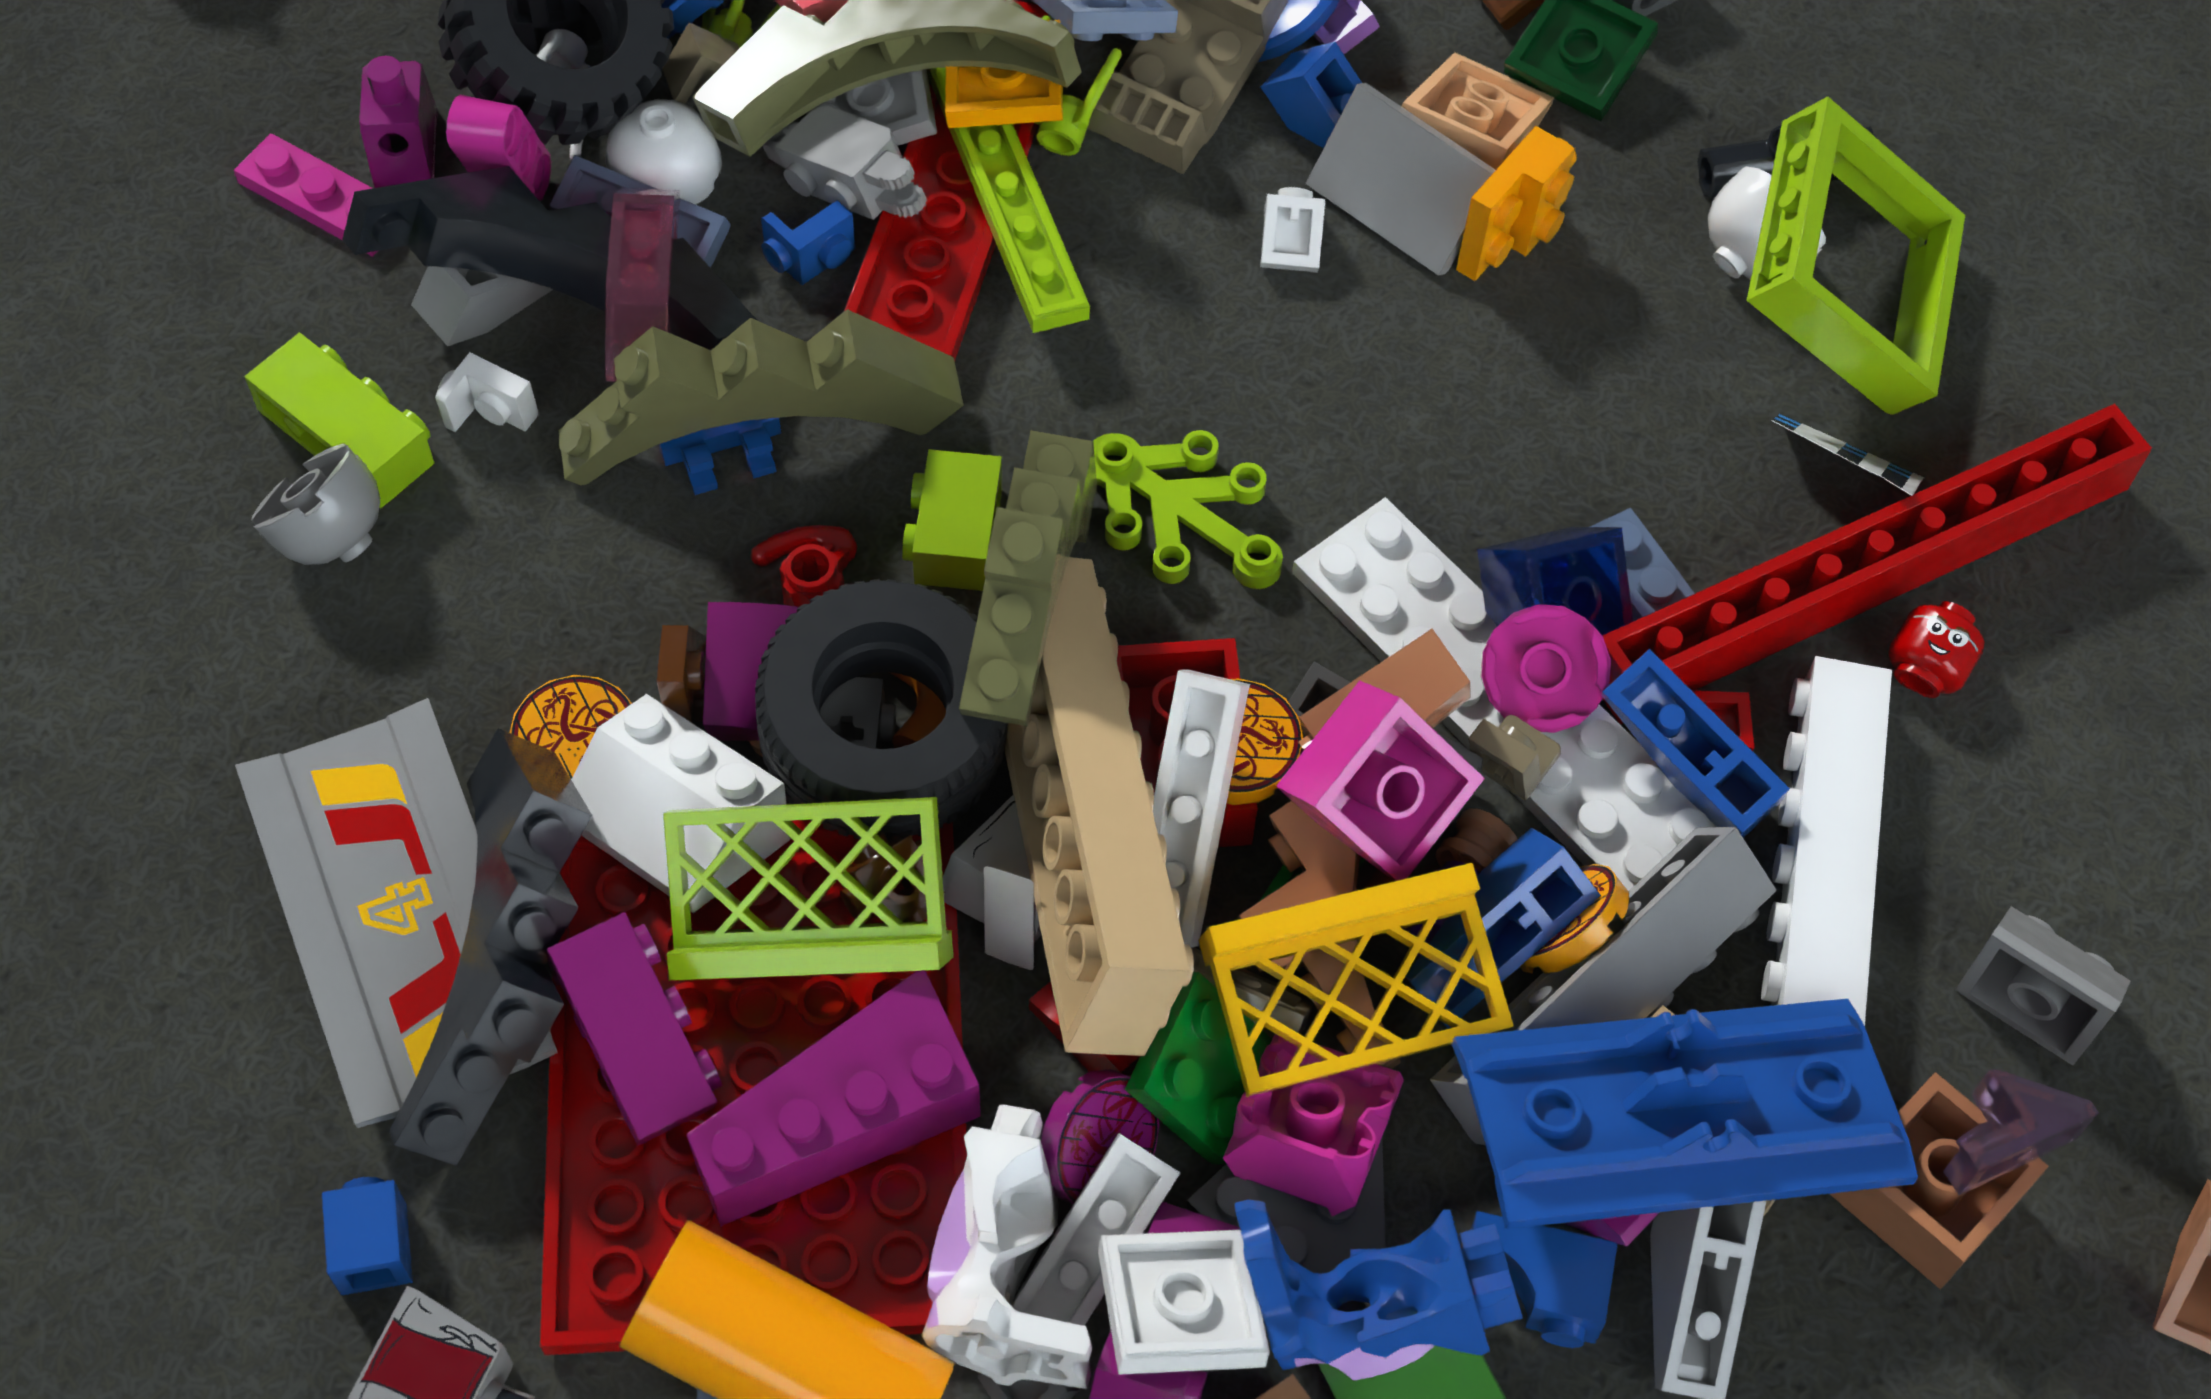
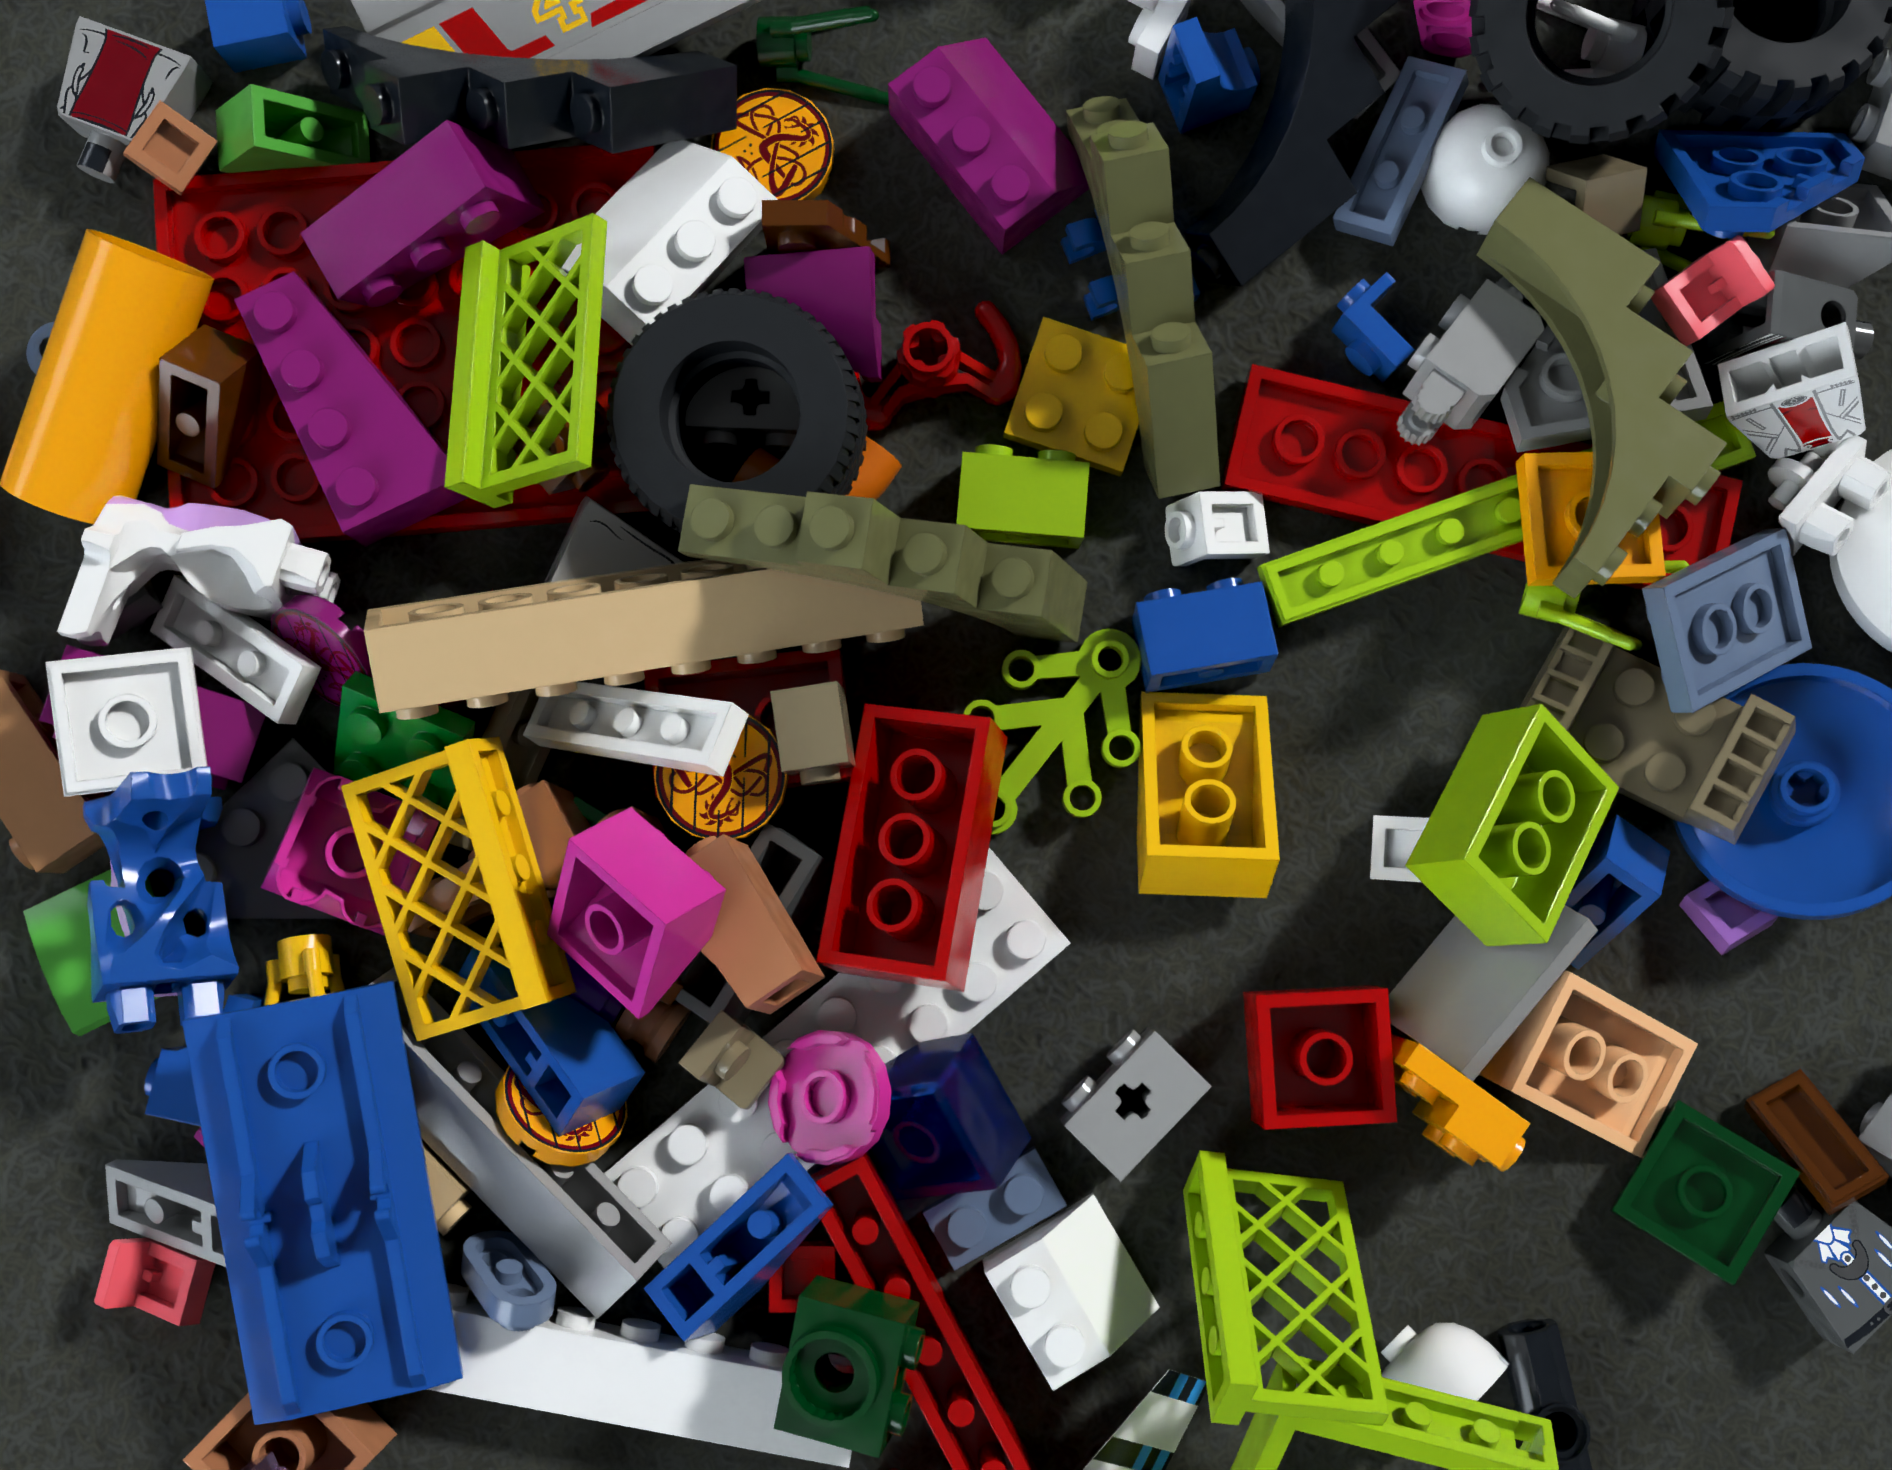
camera: 85 degrees right, 25 degrees up
clear pink slope [605,188,680,382] -> none
white sticker [984,866,1034,970] -> none
none -> coral bracket [94,1237,216,1326]
none -> nougat tile [123,100,218,195]
none -> reddish brown slope [157,324,262,489]
none -> bright green slope [215,84,371,173]
none -> yellow plant [263,934,345,1006]
none -> sand blue plate [461,1230,557,1331]
none -> dark green plant [756,6,889,106]
none -> dark tan brick [770,681,856,786]
none -> dark green brick [773,1275,925,1458]
none -> red brick [816,703,1008,992]
none -> magenta slope [888,37,1090,255]
none -> white slope [983,1193,1160,1391]
none -> yellow plate [1003,316,1139,477]
none -> light grey brick [1060,1027,1212,1182]
none -> blue brick [1132,578,1279,693]
none -> yellow slope [1137,692,1280,898]
none -> blue arch [1158,17,1260,134]
none -> white bracket [1165,491,1270,566]
none -> lime fence [1183,1150,1389,1425]
none -> red brick [1243,985,1398,1130]
none -> lime brick [1405,704,1619,946]

